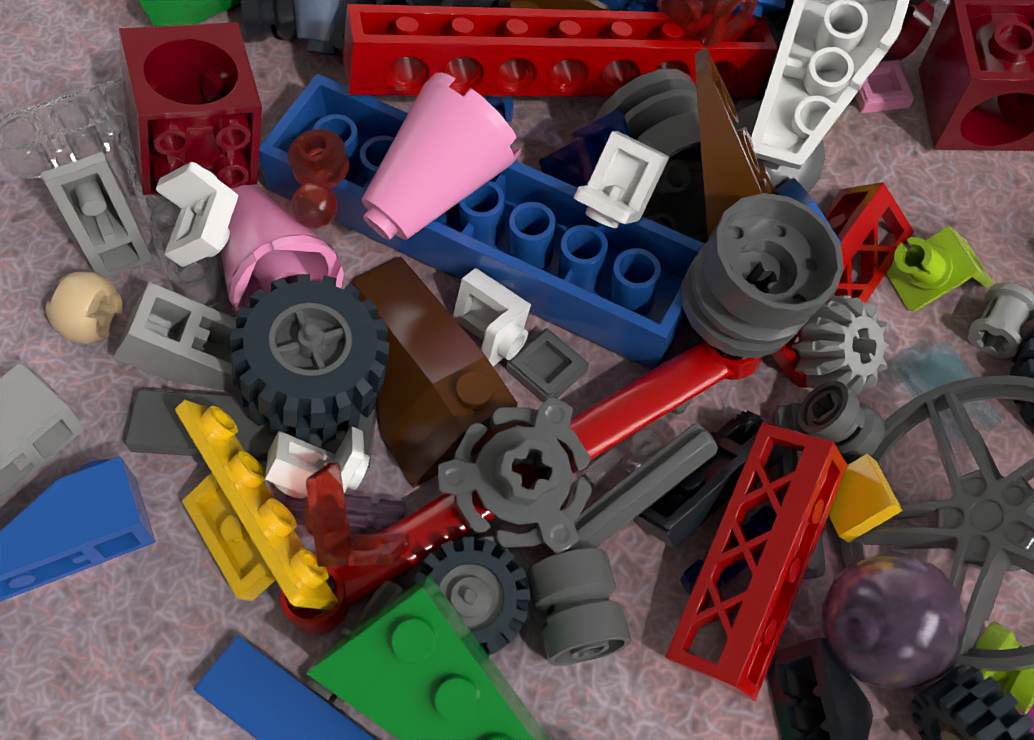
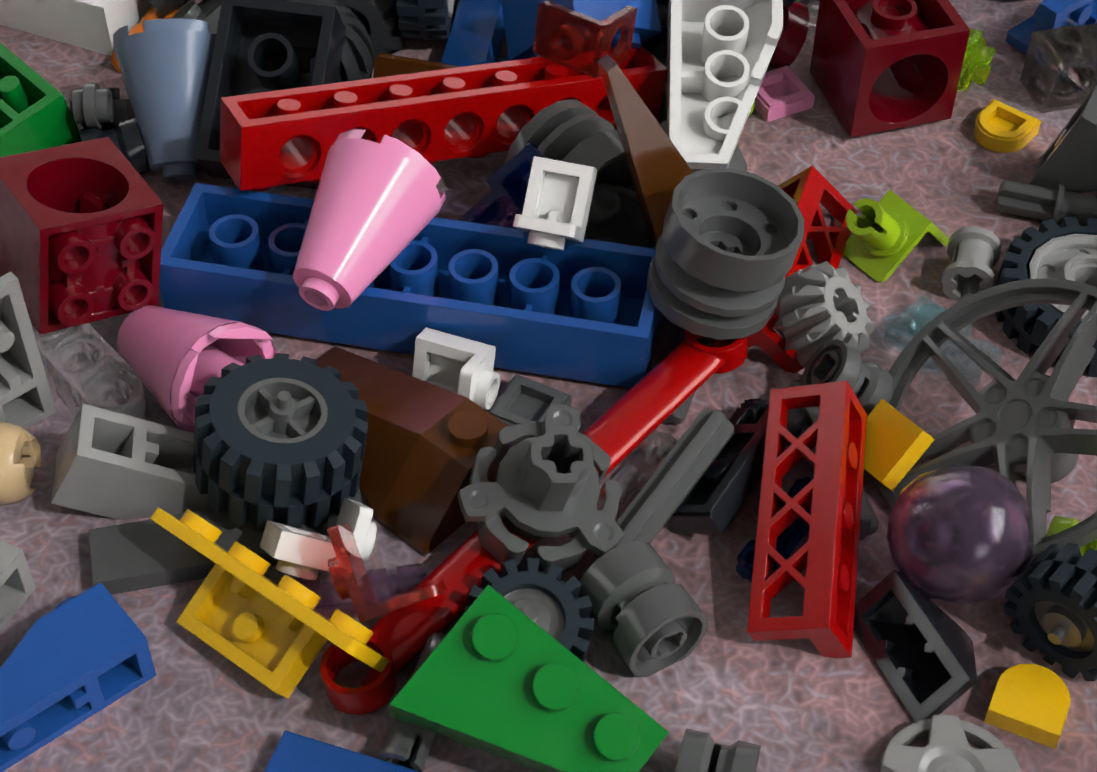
camera: 15 degrees left, 15 degrees down
white bracket [156,162,239,267] -> none
clear red plate [288,129,349,229] -> none

